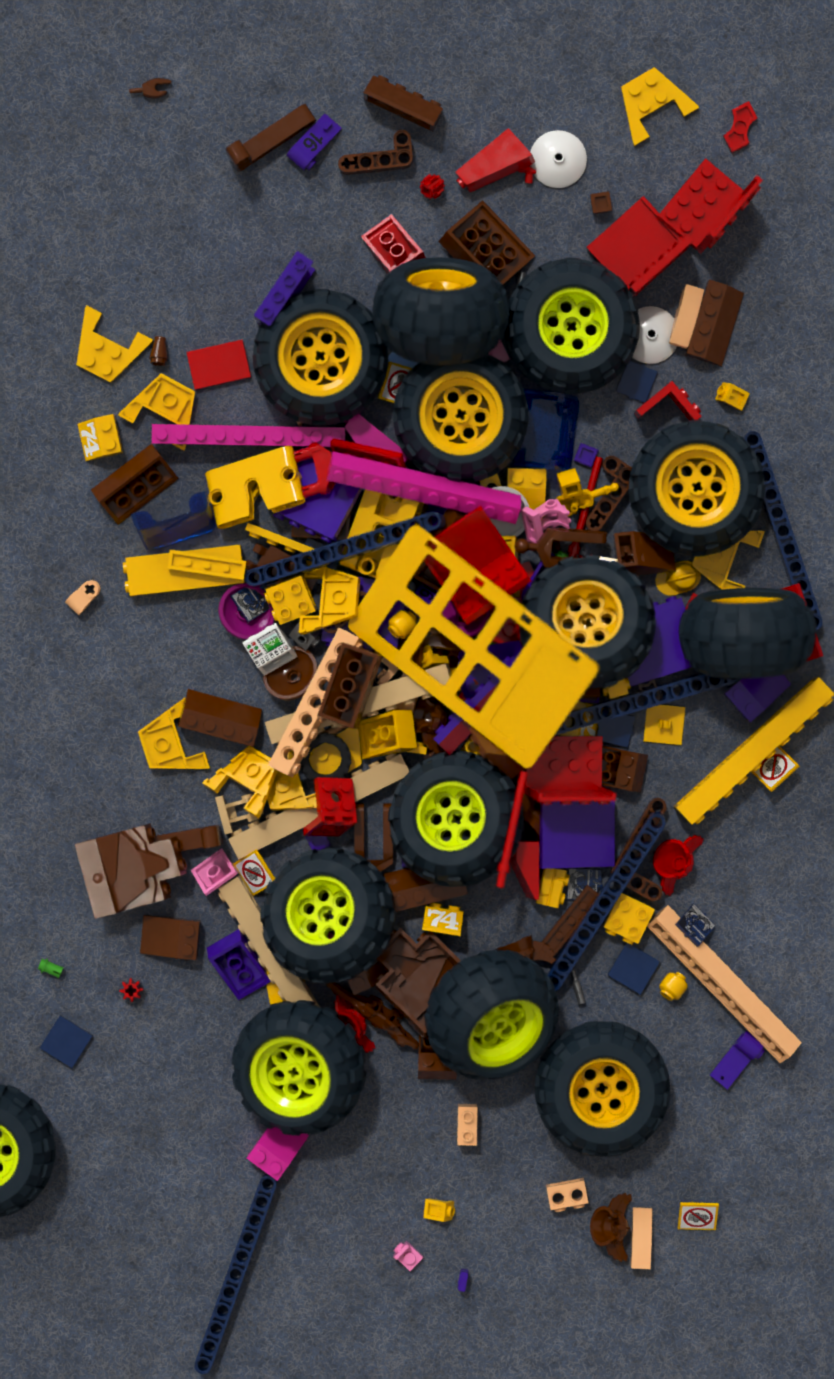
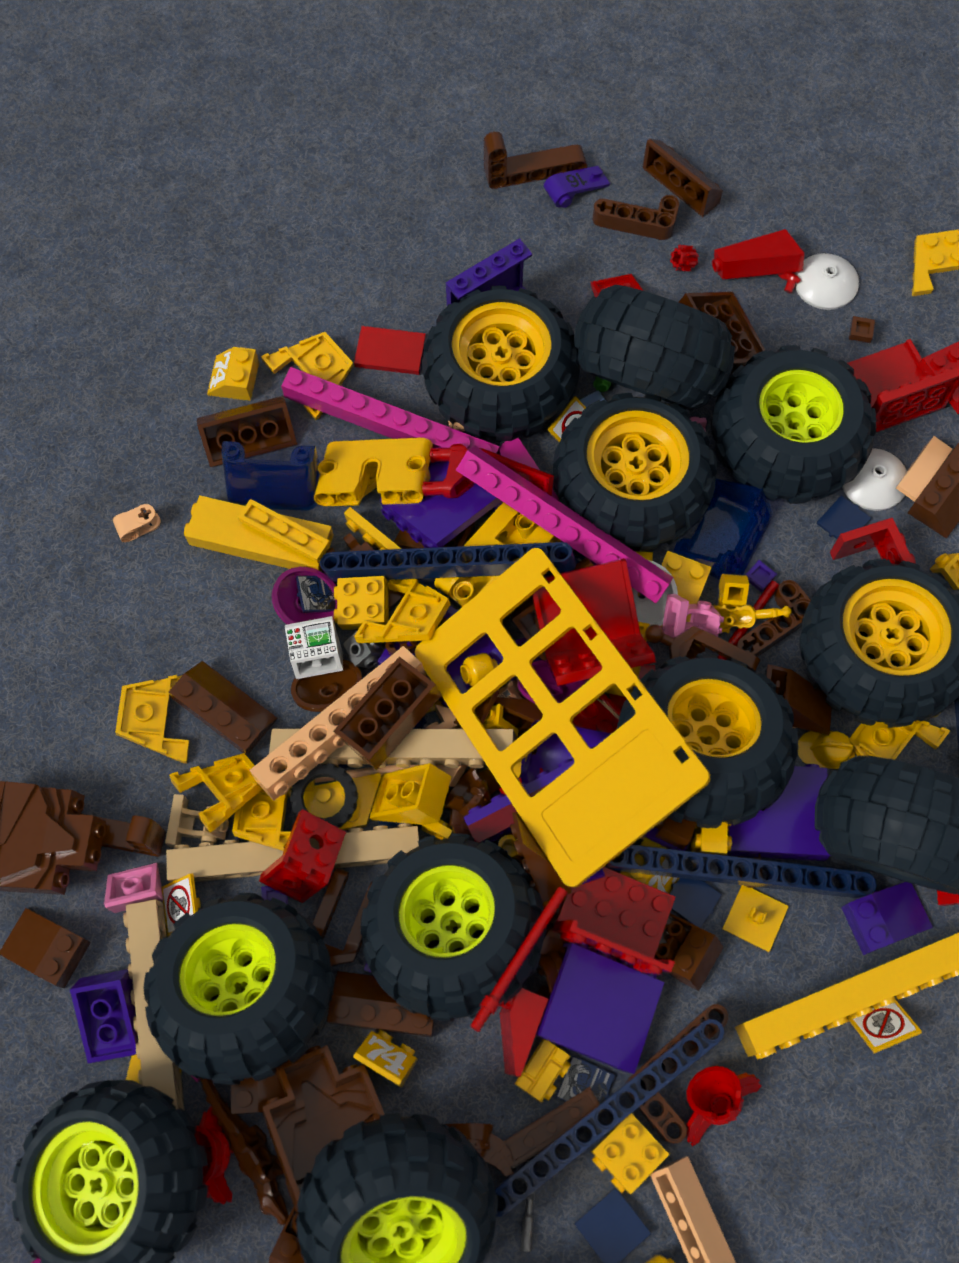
camera: 20 degrees right, 20 degrees down
yellow wing [76,305,153,383] -> none
reddish brown hand [129,78,171,99] -> none
reddish brown cone [149,336,168,366] -> none
piece [675,903,716,947] -> none

